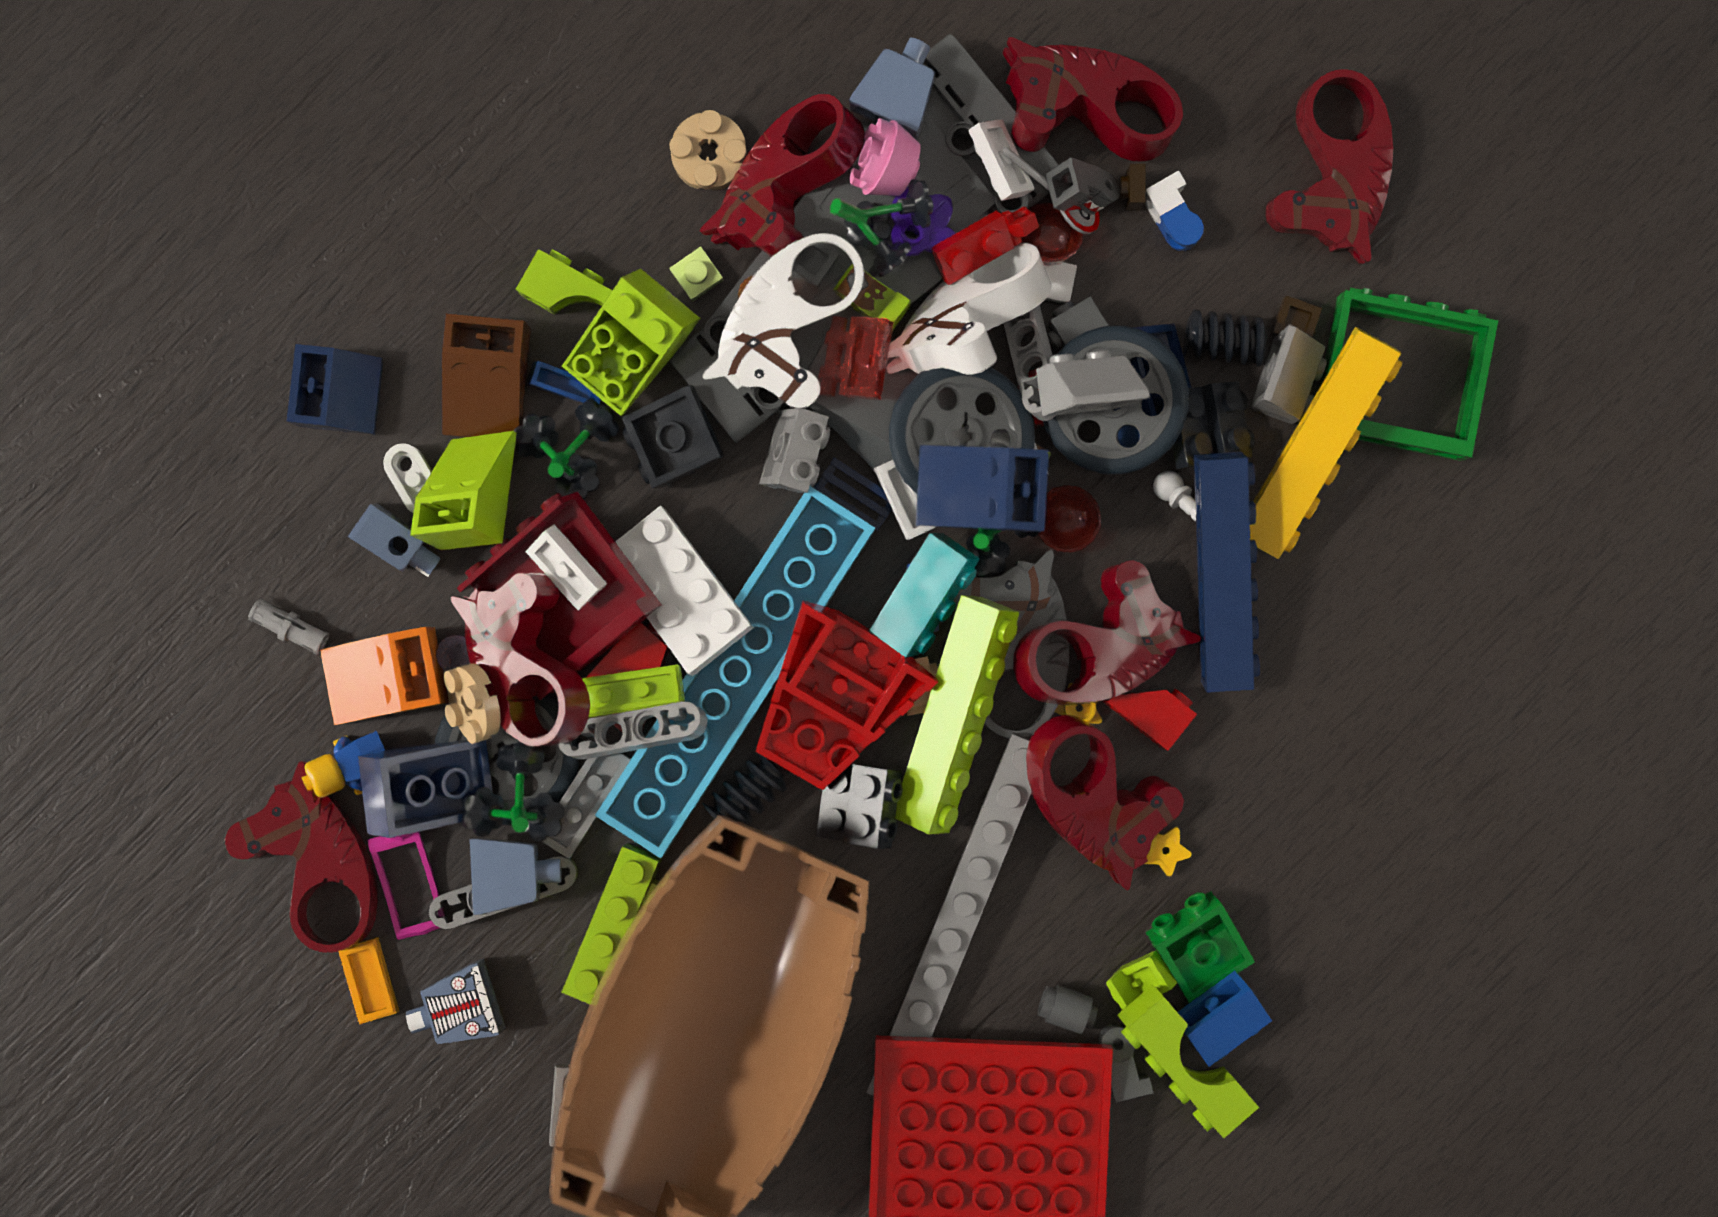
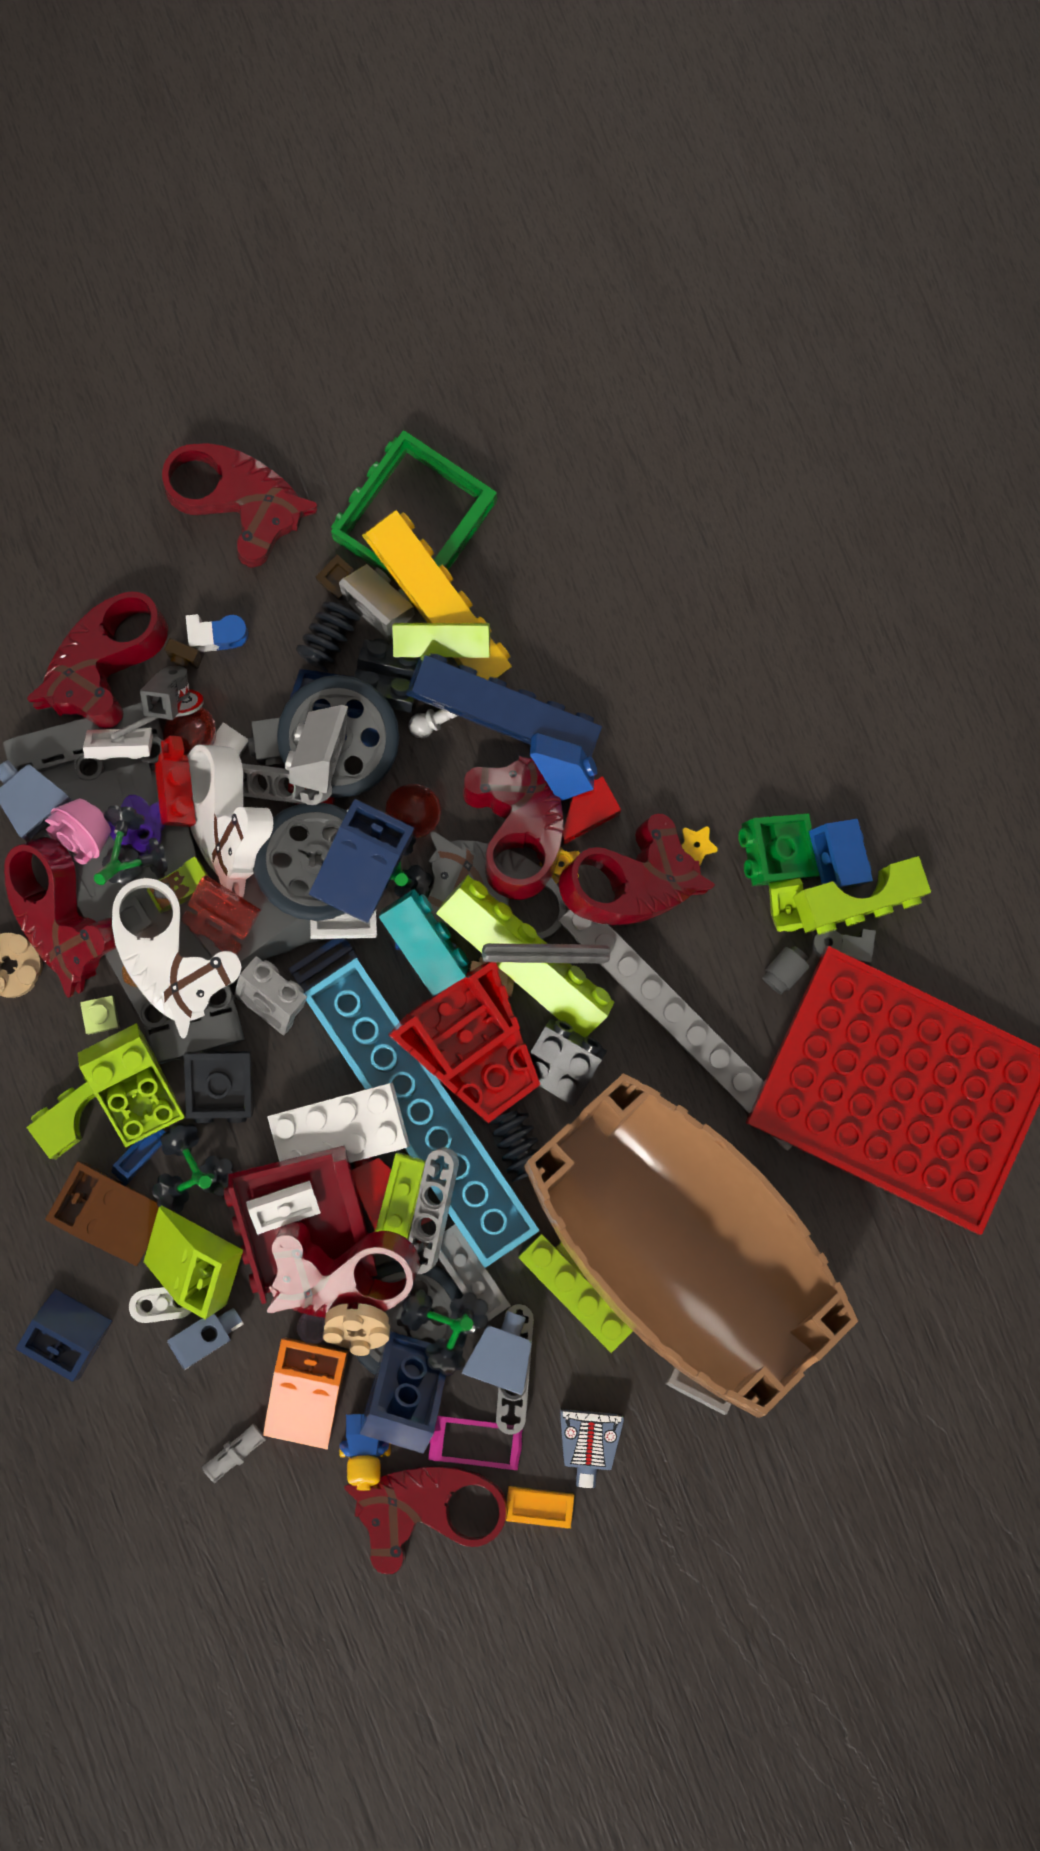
camera: 75 degrees left, 5 degrees down
none -> tile [392,623,491,658]
none -> flat silver axle [482,943,610,963]
none -> blue slope [530,733,597,801]

